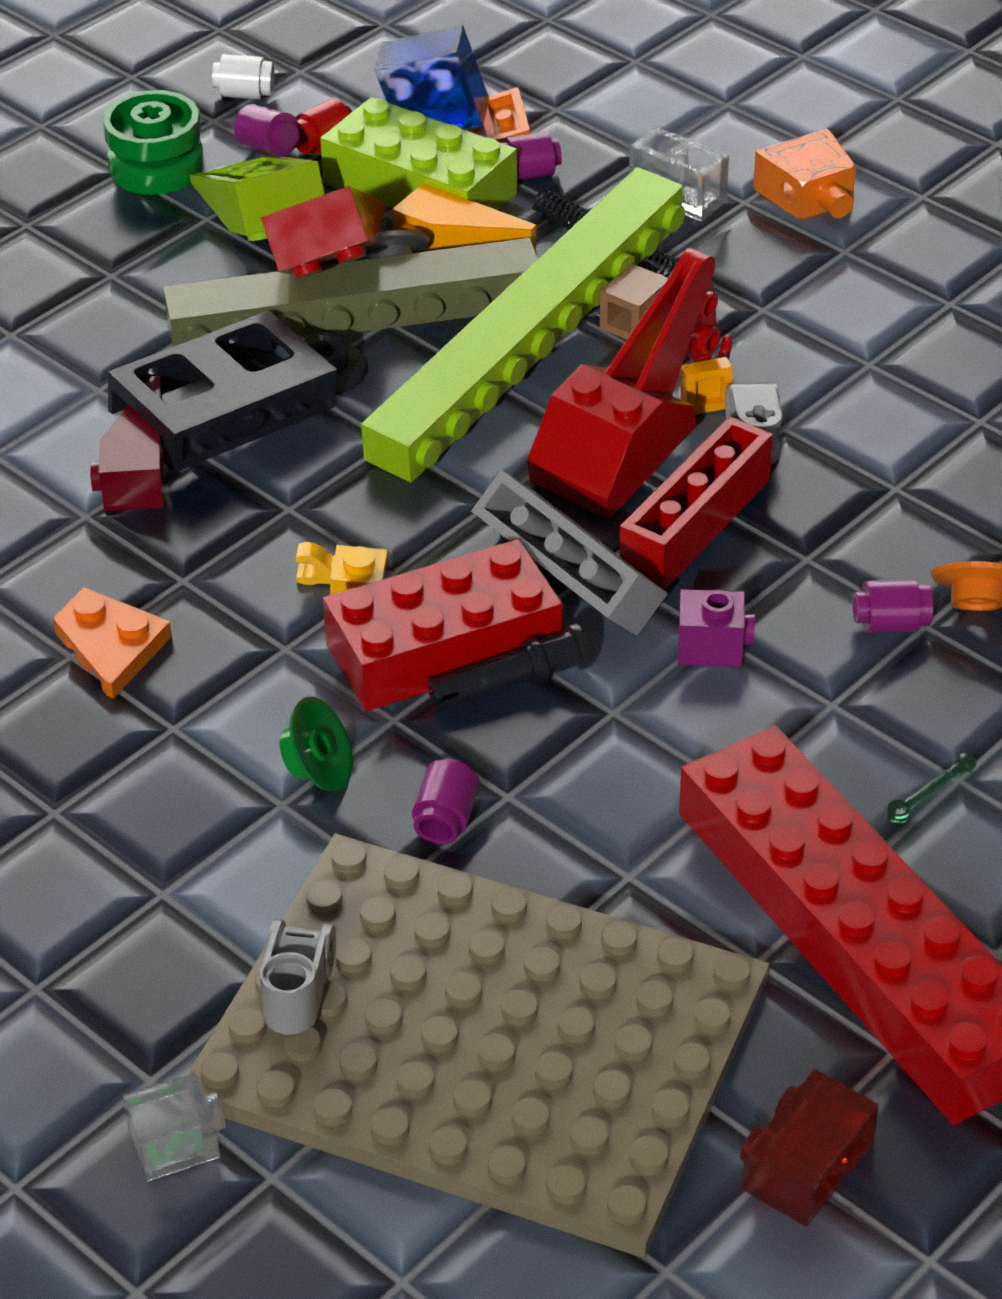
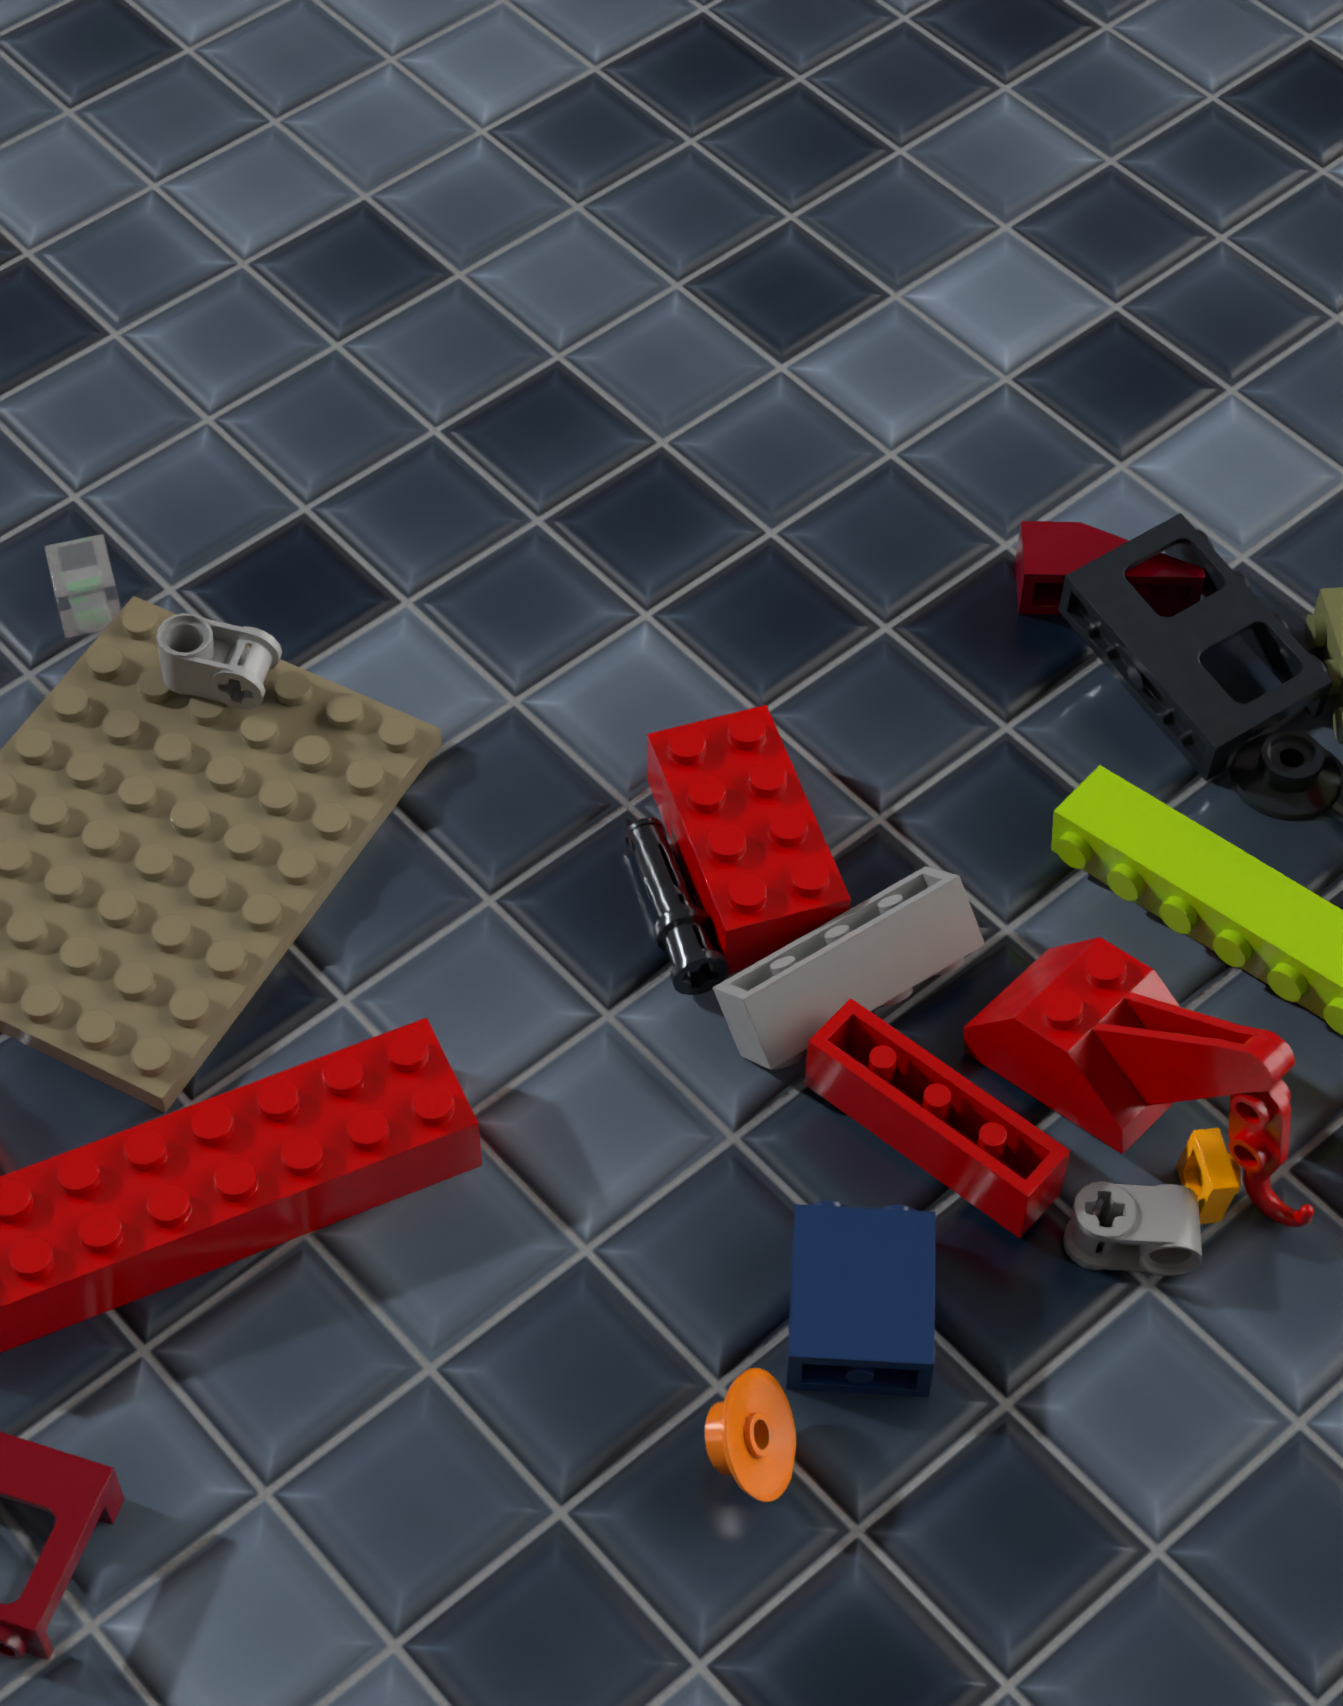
camera: 95 degrees right, 10 degrees up
orange wing [53,587,172,699] -> none
green piece [279,696,353,792] -> none
yellow plate [296,542,388,595] -> none
magenta brick [412,758,480,844] -> none
magenta brick [678,589,755,667] -> none
magenta brick [852,579,933,634] -> none
clear green hinge [887,753,976,824] -> none
none -> dark blue brick [786,1201,936,1397]

